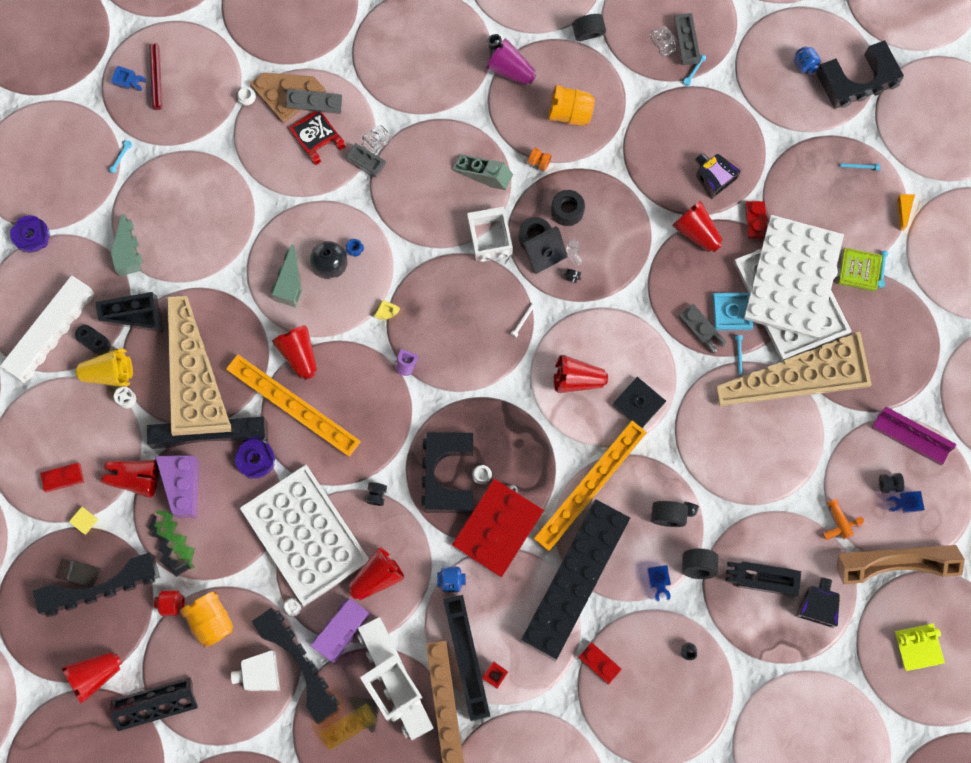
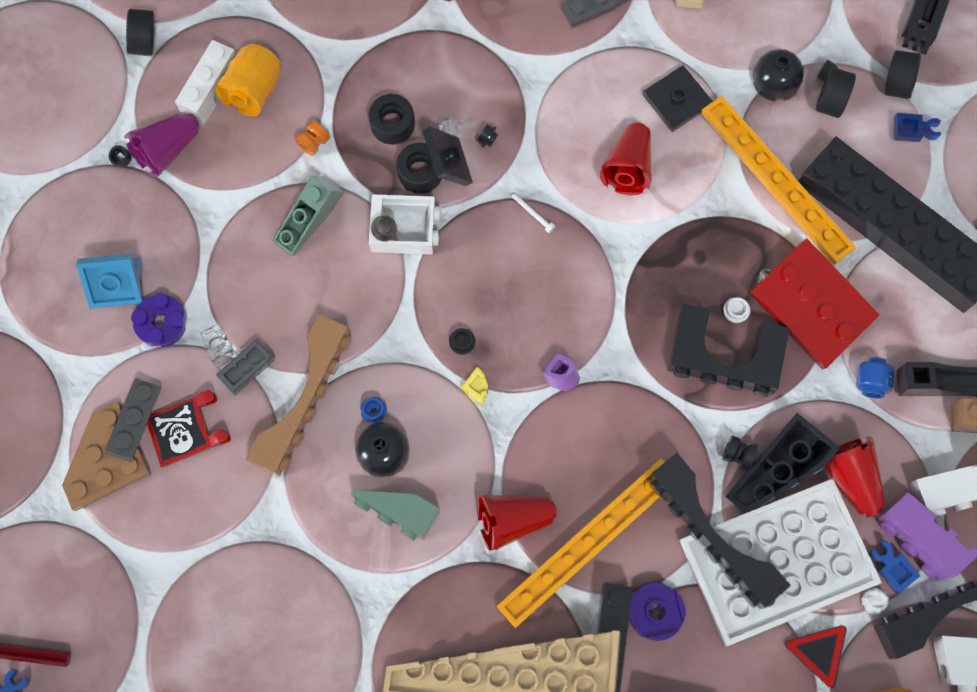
camera: 75 degrees left, 0 degrees up
white plate [237,87,256,105] -> none
none -> dark azure bracket [76,254,144,309]
none -> dark purple plate [131,293,187,347]
none -> white arch [175,40,236,125]
none -> medium nougat arch [246,314,352,477]
none -> clear smoke plate [371,215,397,242]
none -> black plate [449,328,476,355]
none -> black arch [648,453,791,610]
none -> black wedge [725,413,841,513]
none -> black cylinder [752,49,804,101]
none -> piece [785,625,847,689]
none -> blue plate [868,540,920,594]

